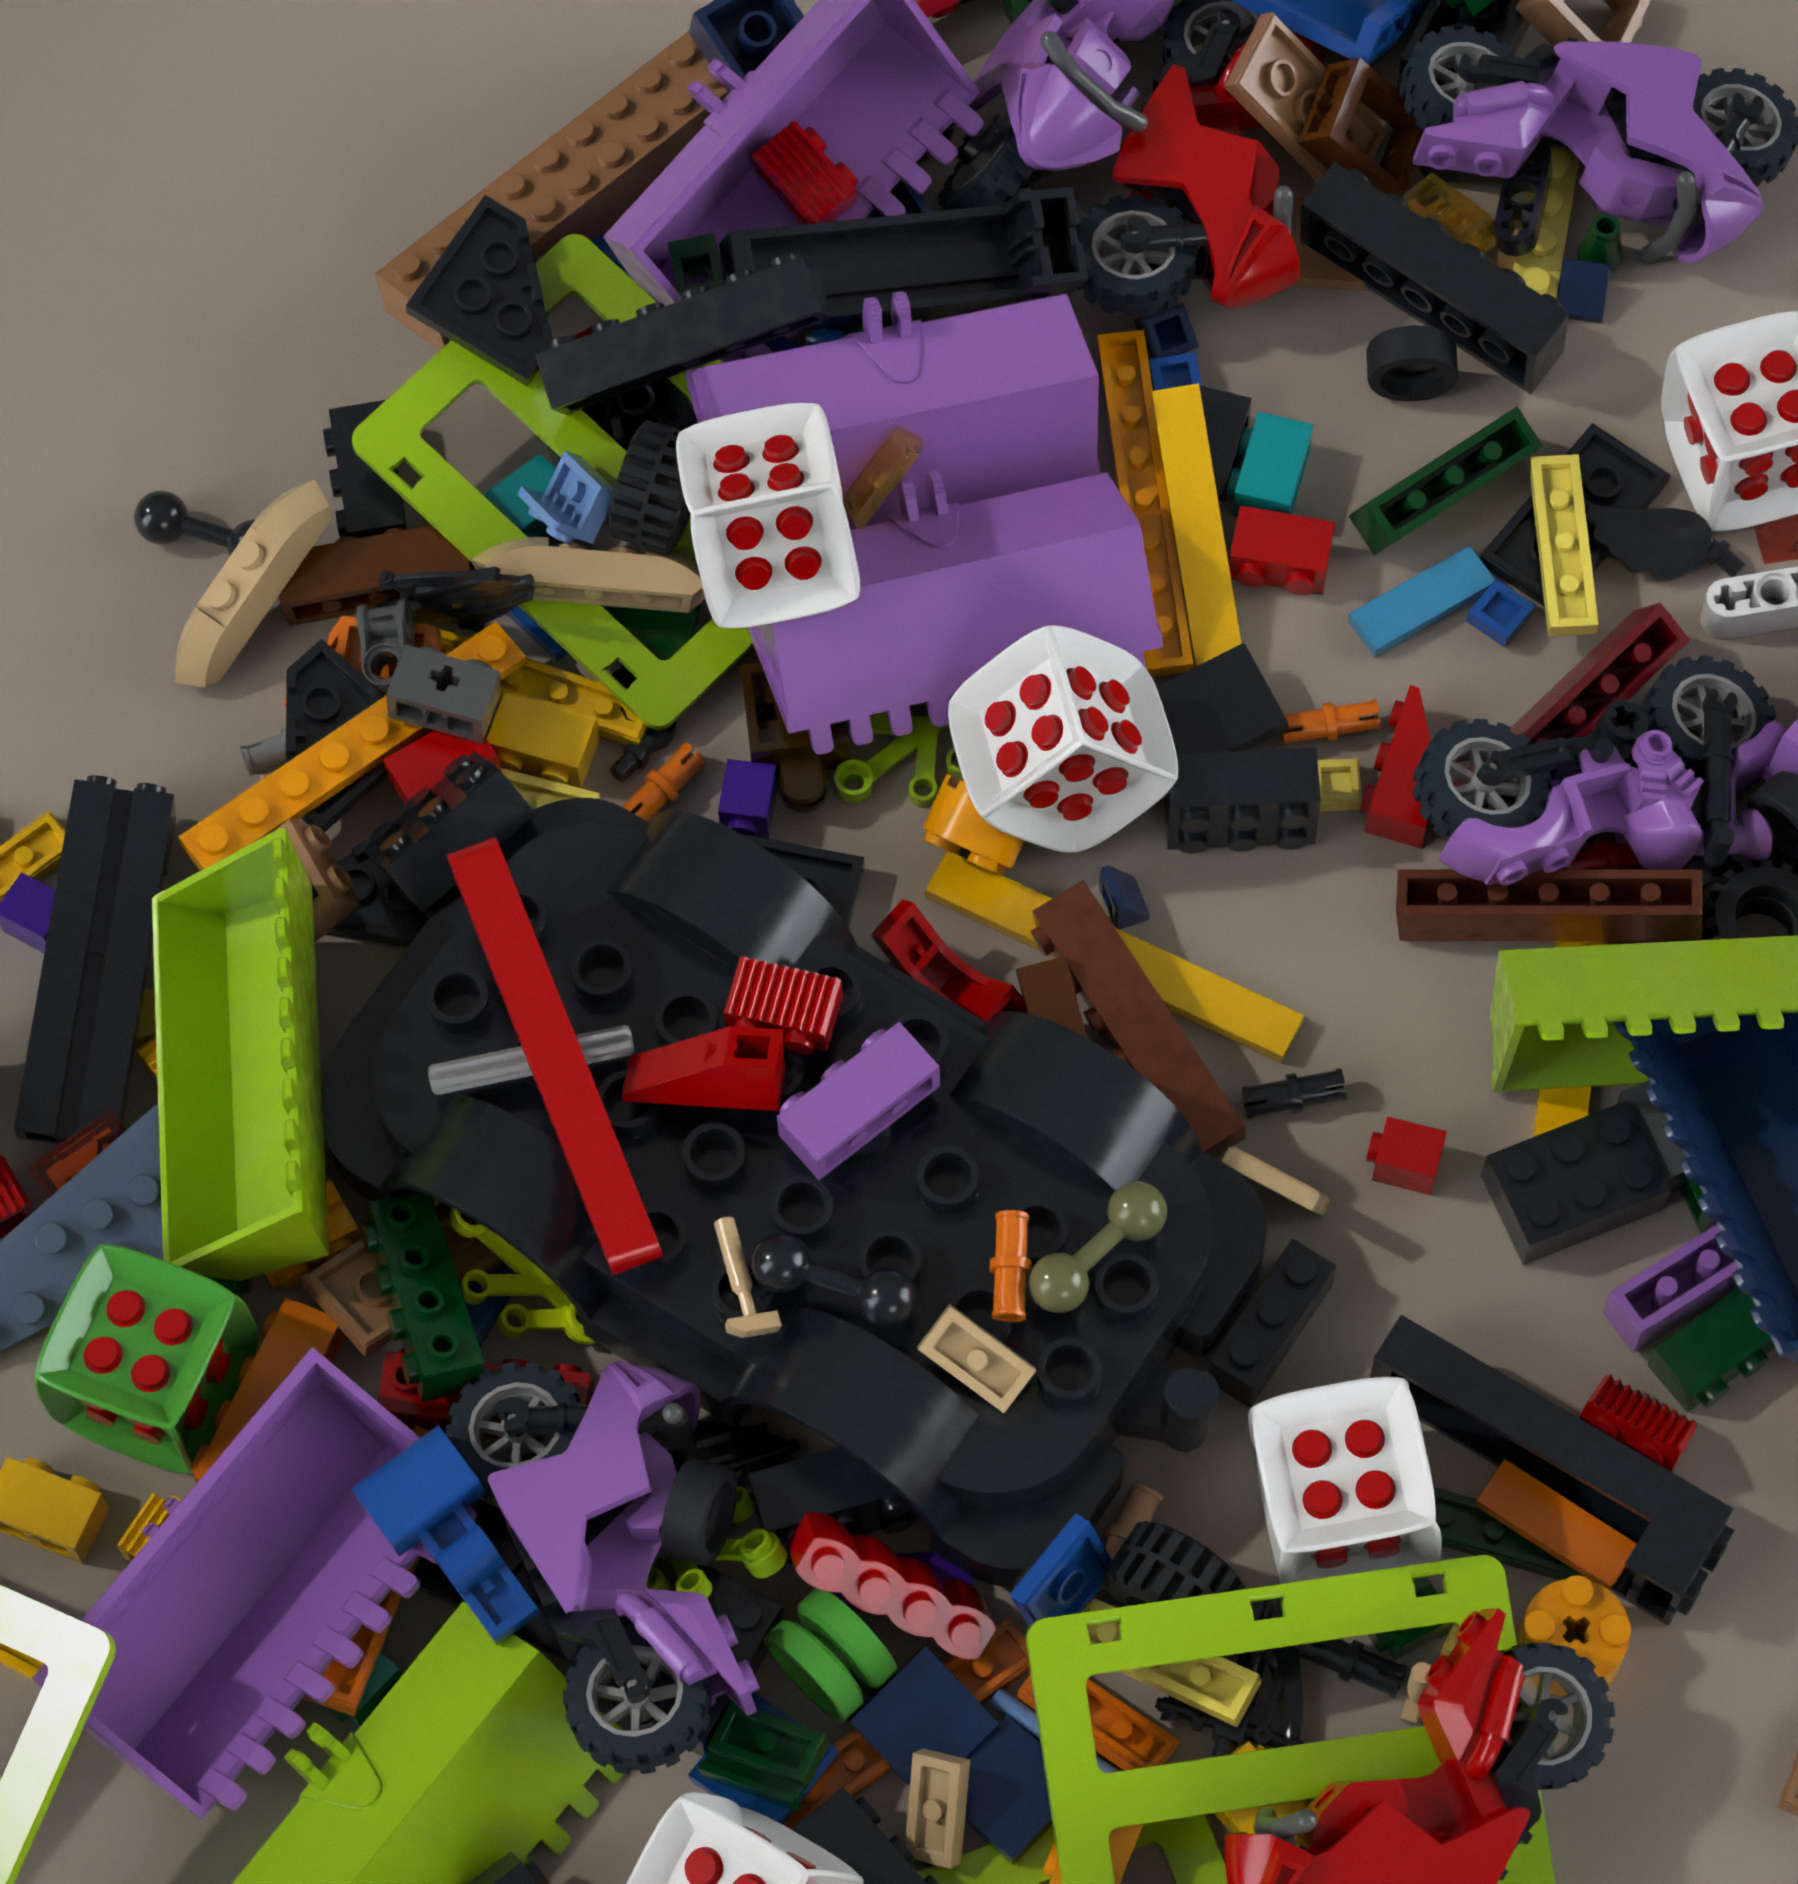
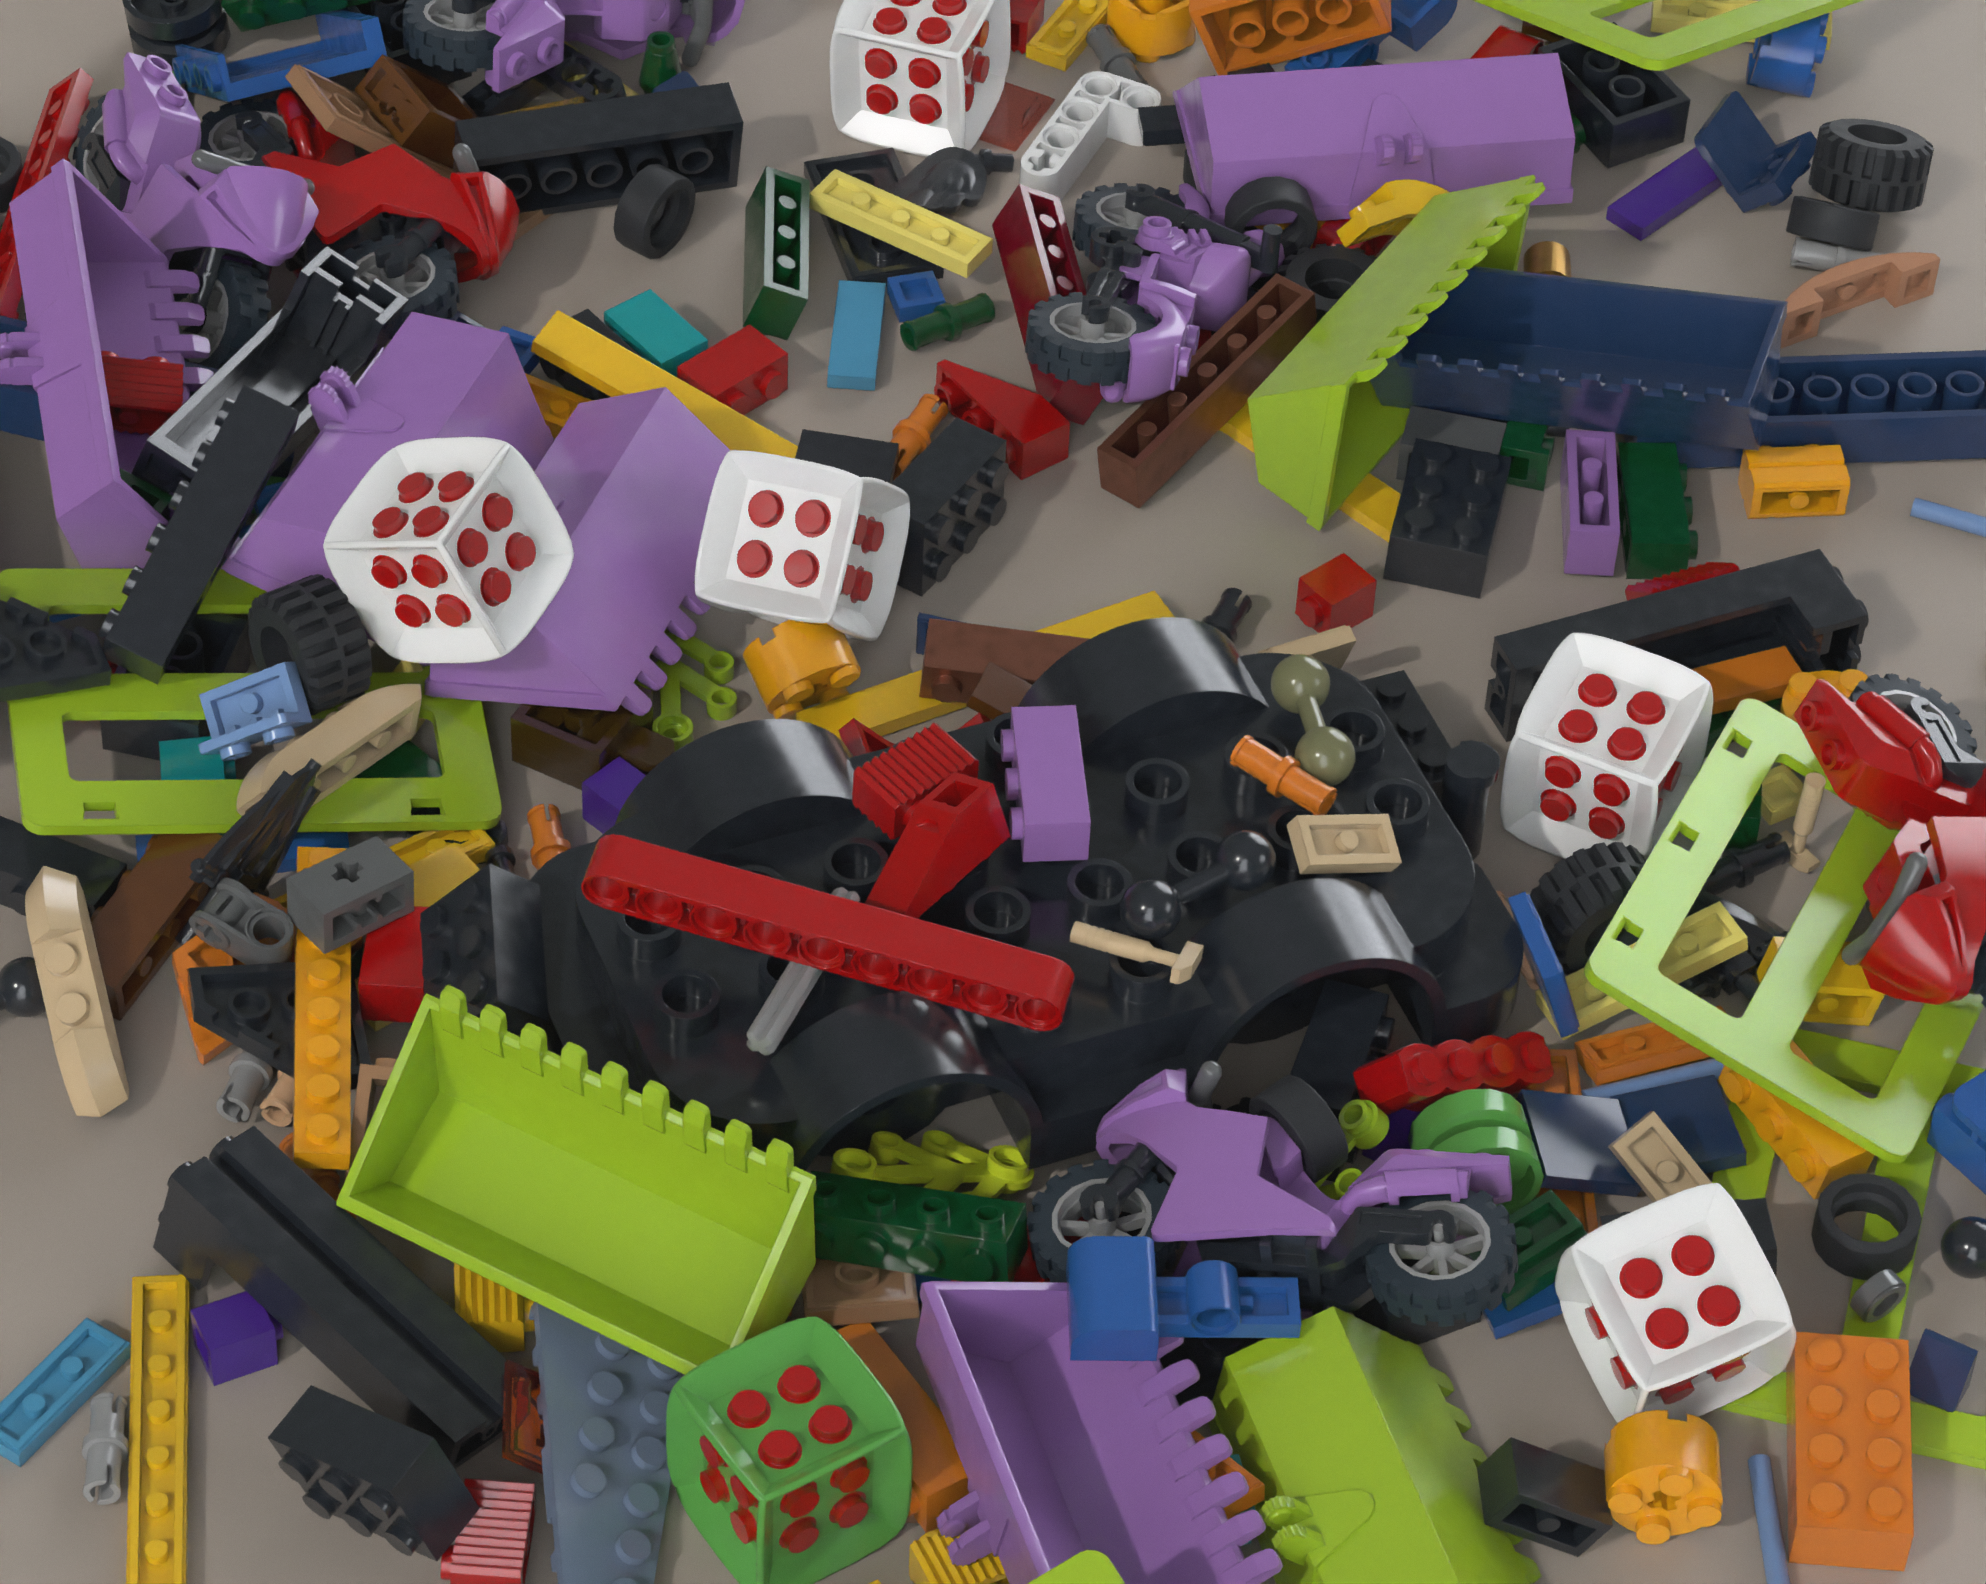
camera: 60 degrees left, 20 degrees down
none -> dark green pin [900,293,995,351]

